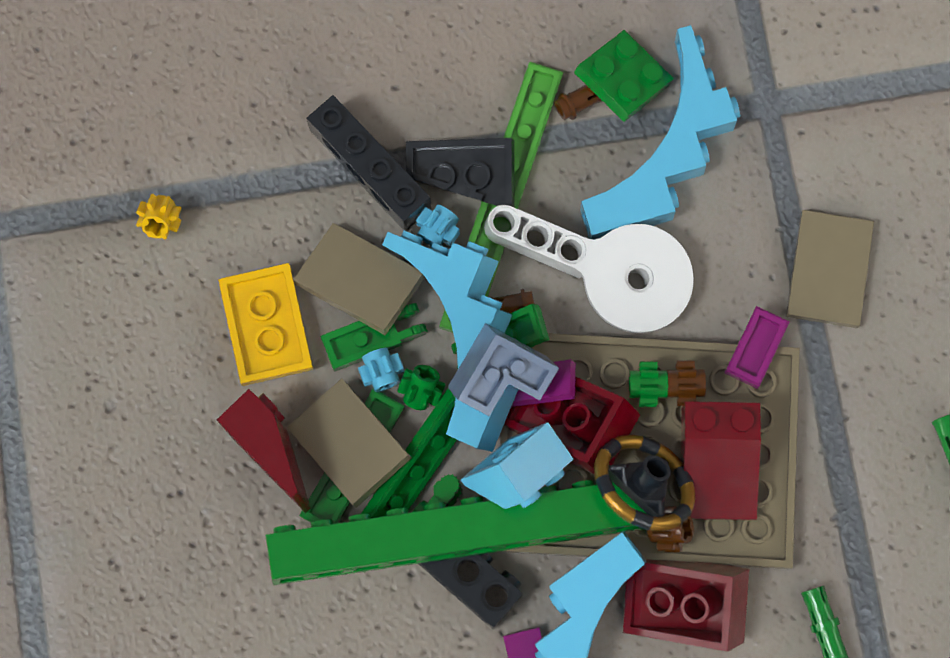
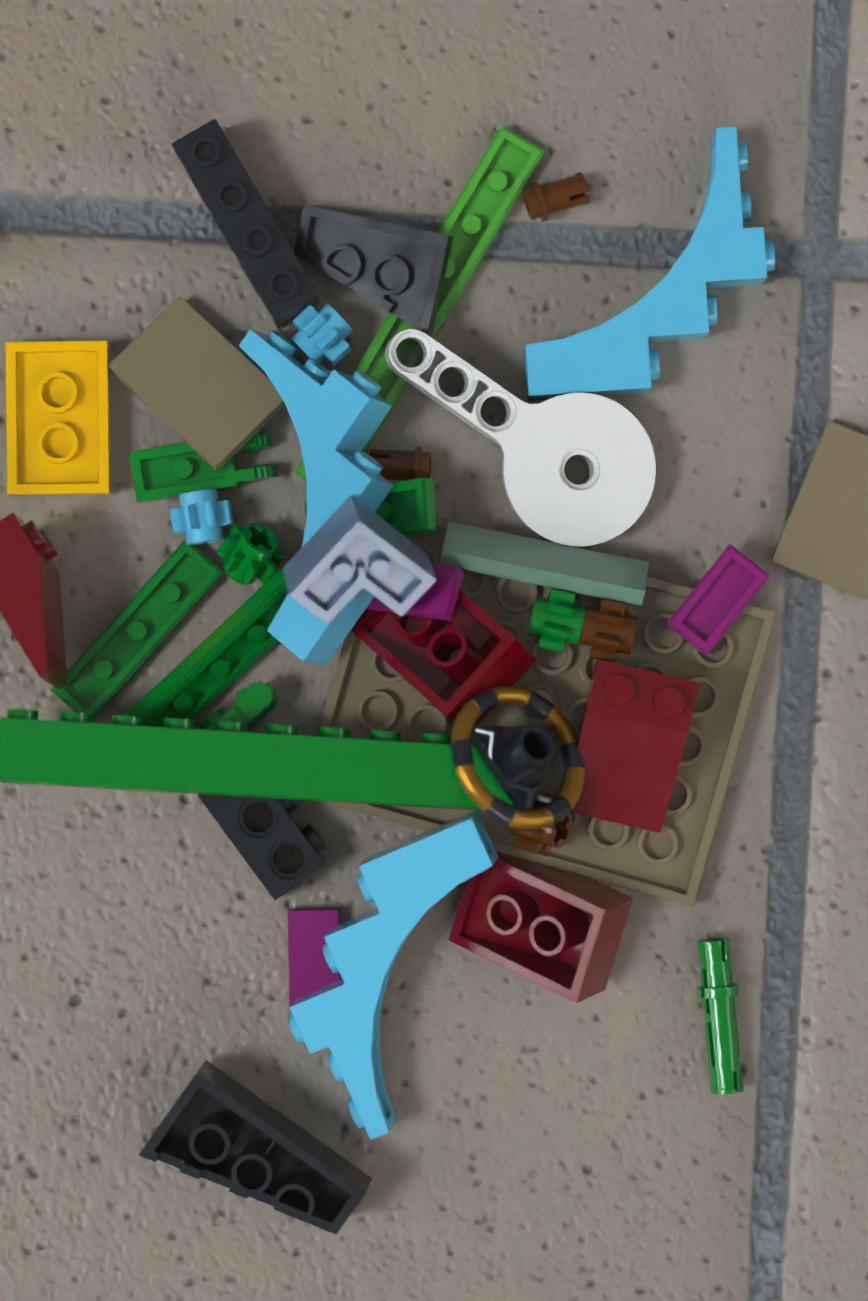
camera: 10 degrees right, 10 degrees up
dark tan tile [287,378,411,508] -> none
medium azure slope [460,422,573,509] -> none
green plate [574,30,674,122] -> none
none -> sand green tile [439,521,649,605]

